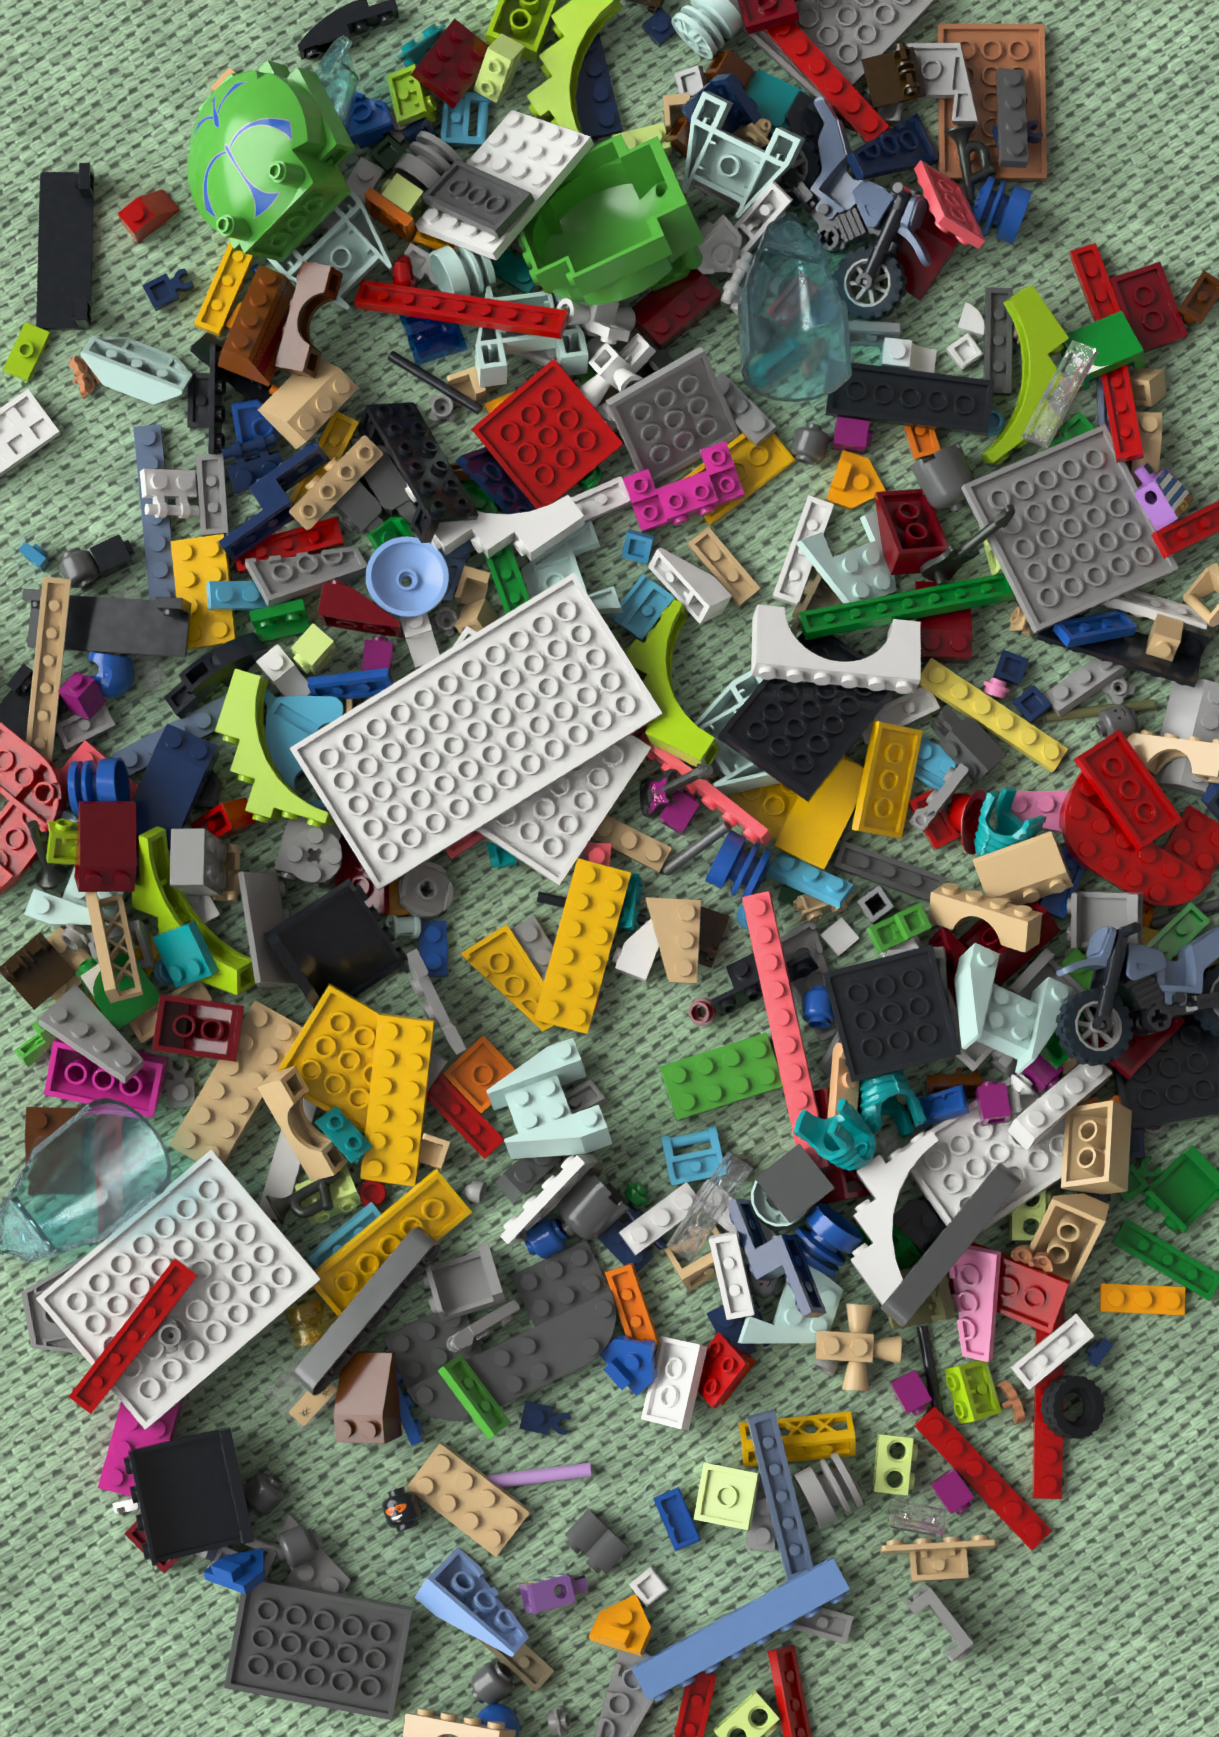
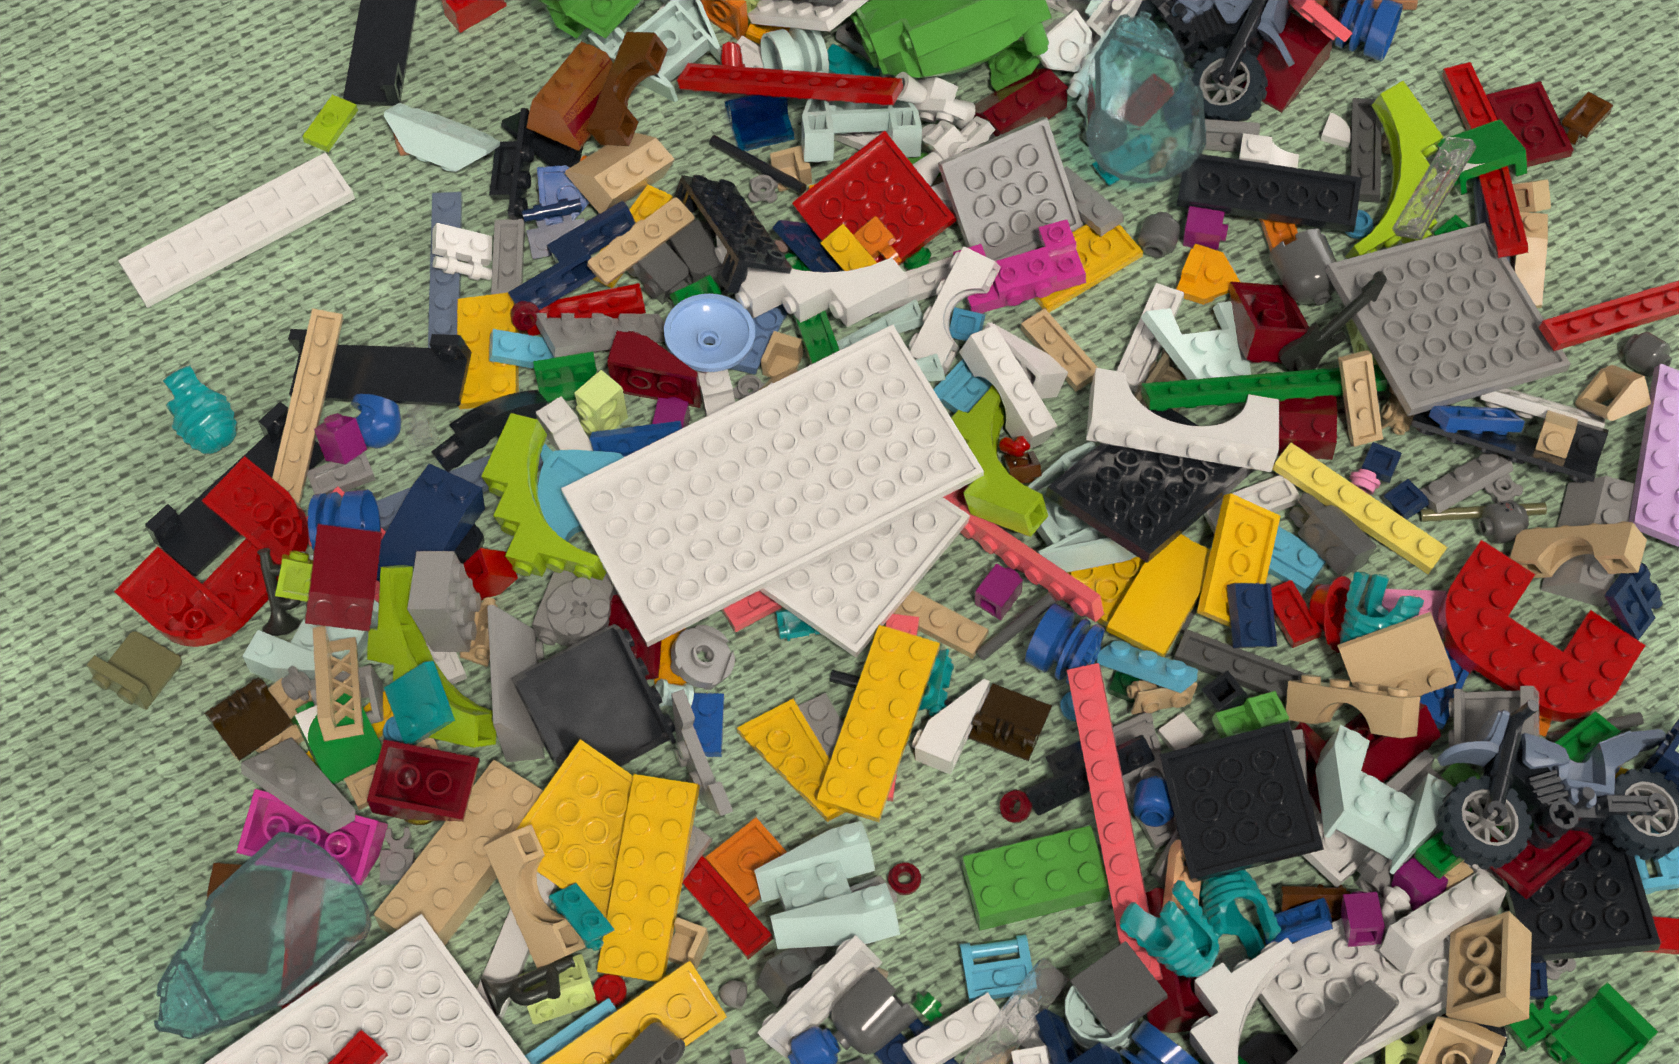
camera: 10 degrees right, 20 degrees down
bright green slope [14,1021,57,1067] -> none
dark azure plate [18,541,50,572] -> none
dark grey head [59,548,100,590] -> none
nougat piece [68,356,95,399] -> none
black brick [90,534,135,578] -> none
dark blue plate [142,269,194,311] -> none
yellow plate [194,242,255,337] -> none
pearl dark grey piece [640,763,719,818] -> none
tan wing [645,897,701,984] -> none
light grey hinge [910,763,969,833] -> none
white tile [946,333,984,372] -> none
red plate [1074,729,1183,851] -> none
medium lavender torso [1134,462,1194,531] -> none
none -> dark red plate [510,301,540,331]
none -> yellow plate [821,224,877,271]
none -> orange plate [853,216,902,264]
none -> dark red plate [888,863,921,895]
none -> white arch [909,246,1001,374]
none -> white arch [959,325,1057,449]
none -> red arm [999,436,1031,458]
none -> reddish brown plate [1003,451,1042,483]
none -> dark blue plate [1227,583,1277,649]
none -> tan plate [1338,350,1383,447]

